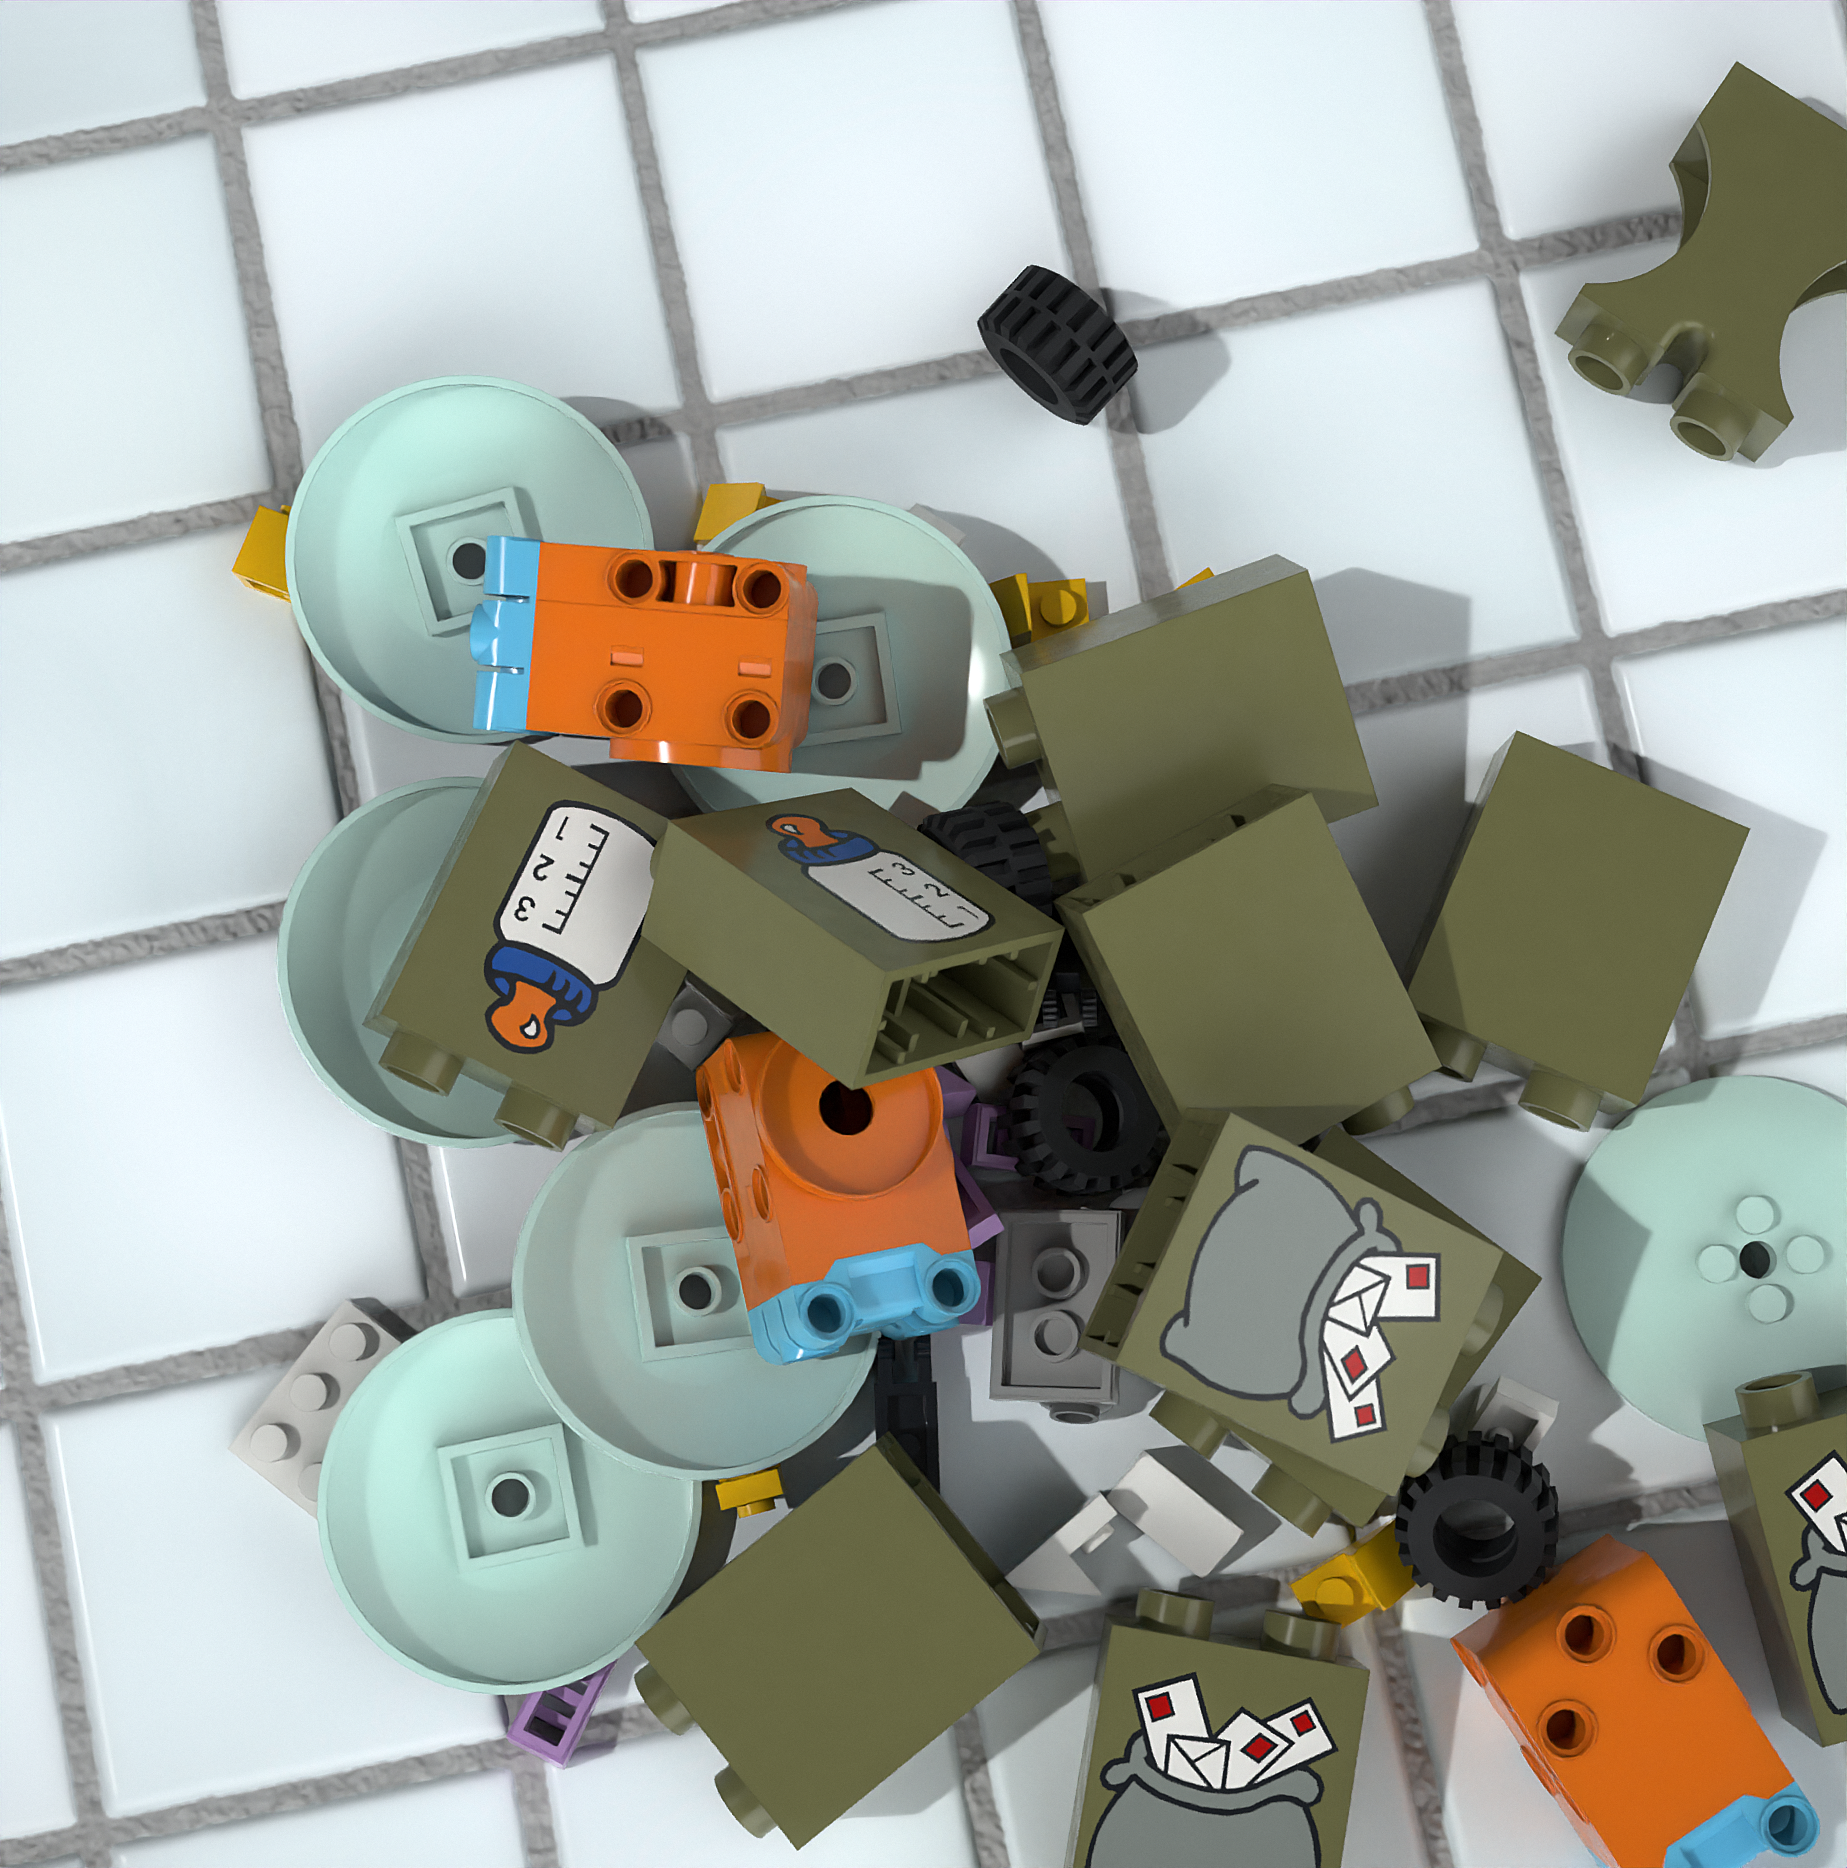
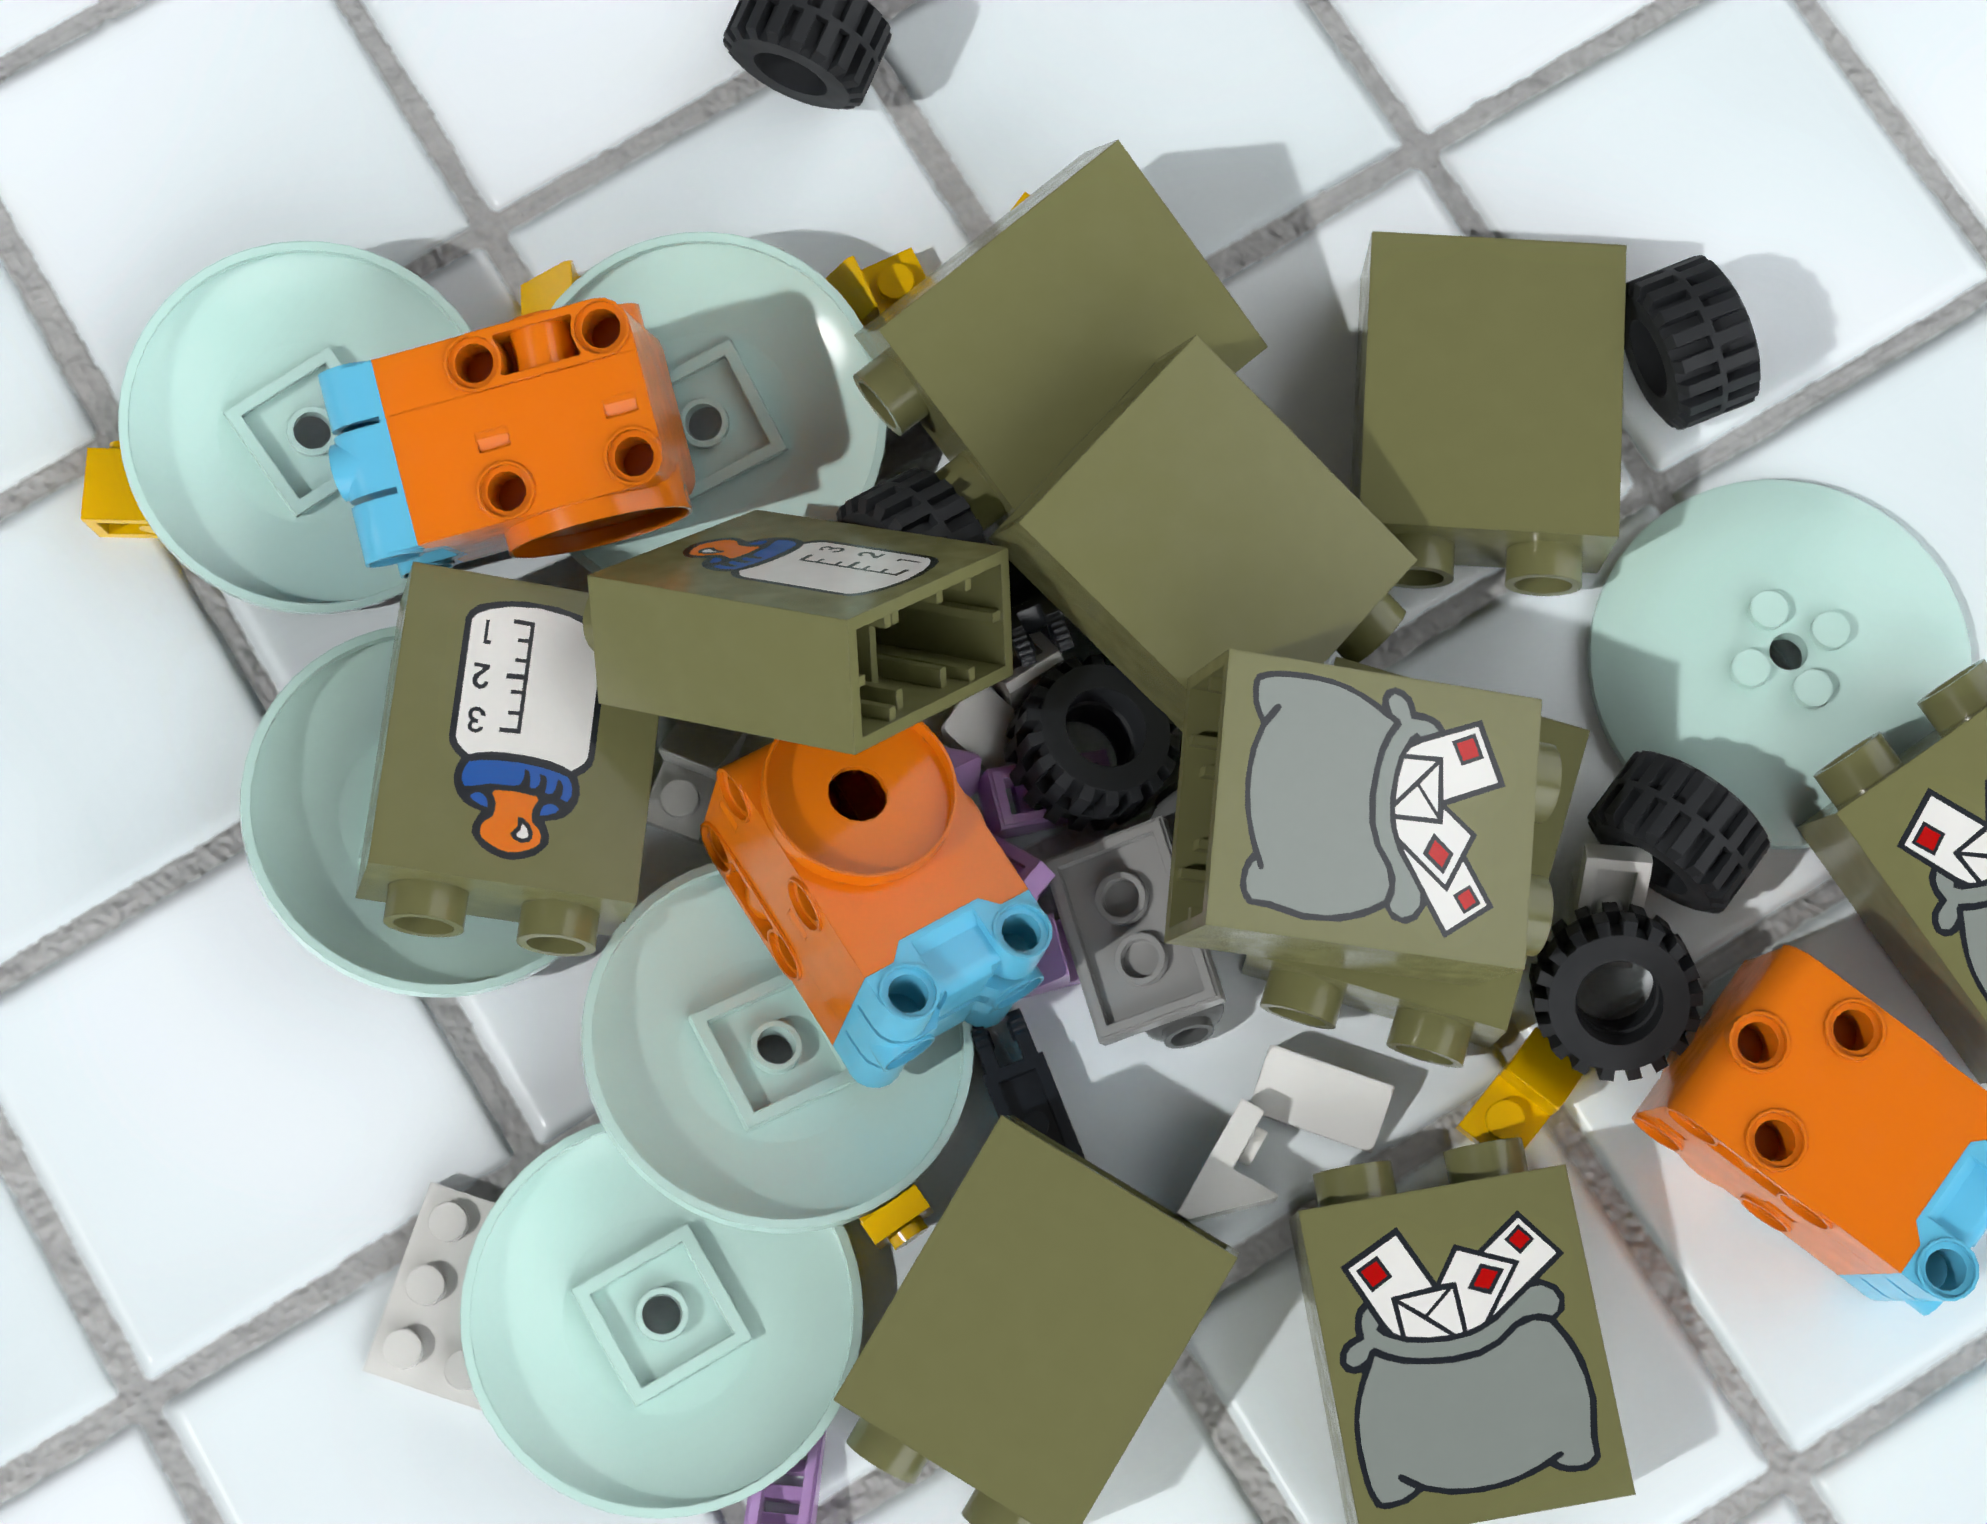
camera: 15 degrees left, 5 degrees down
none -> black tyre [1587,750,1770,914]
none -> black tyre [1624,255,1761,430]

